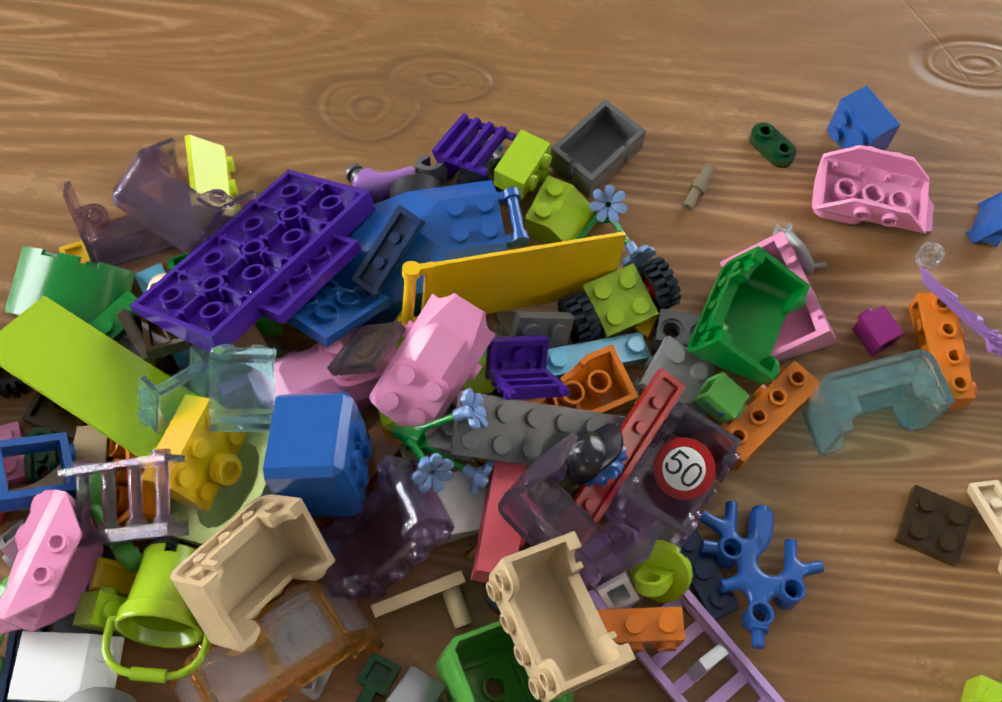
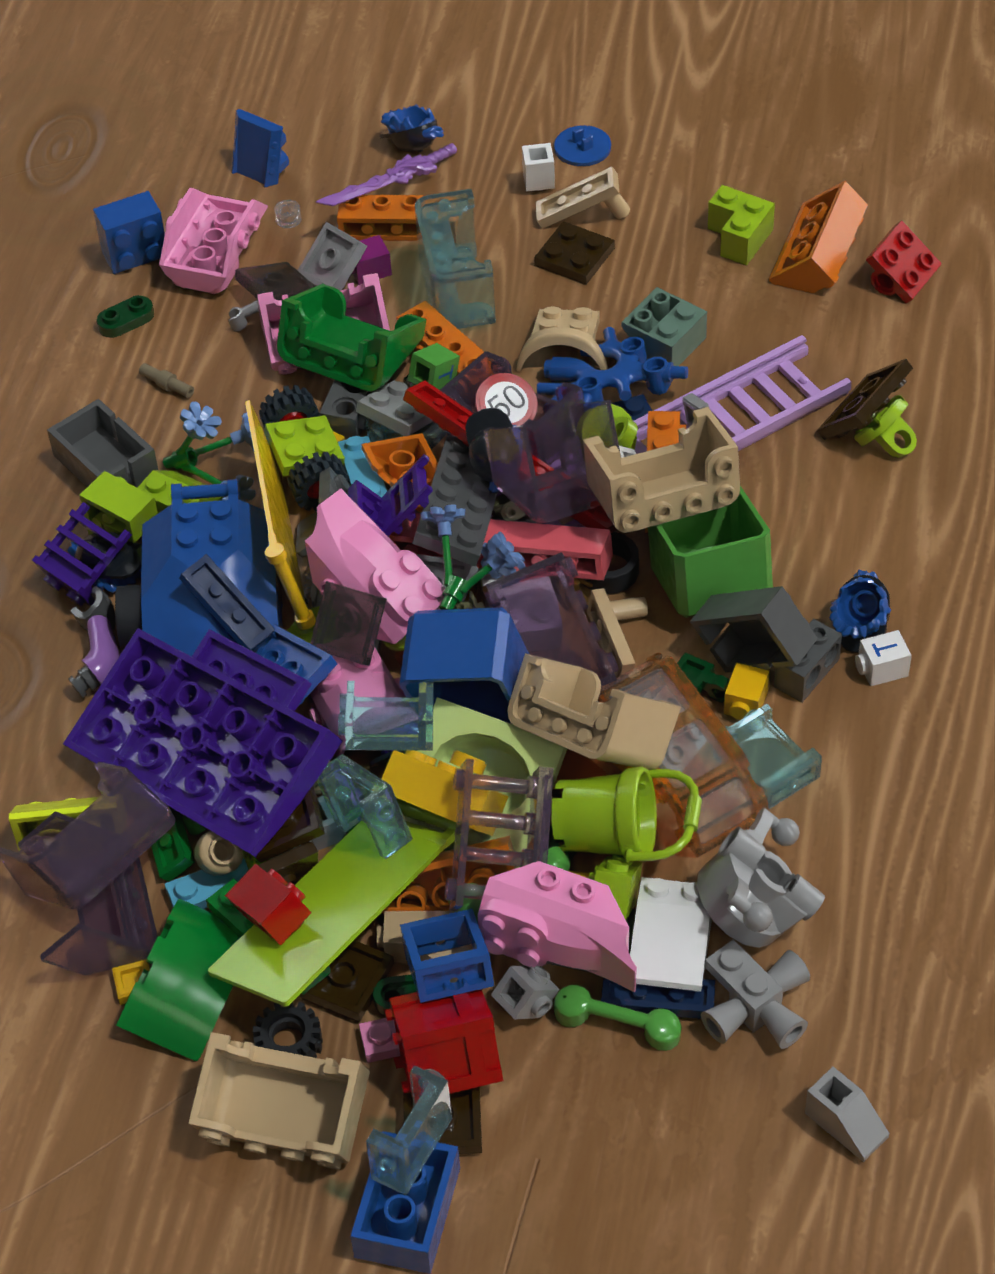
camera: 80 degrees left, 15 degrees down
none -> red brick [225,864,311,946]
none -> clear smoke tile [235,262,316,300]
none -> light grey plate [296,222,367,290]
none -> tan piece [516,306,608,372]
none -> sand green slope [621,287,707,366]

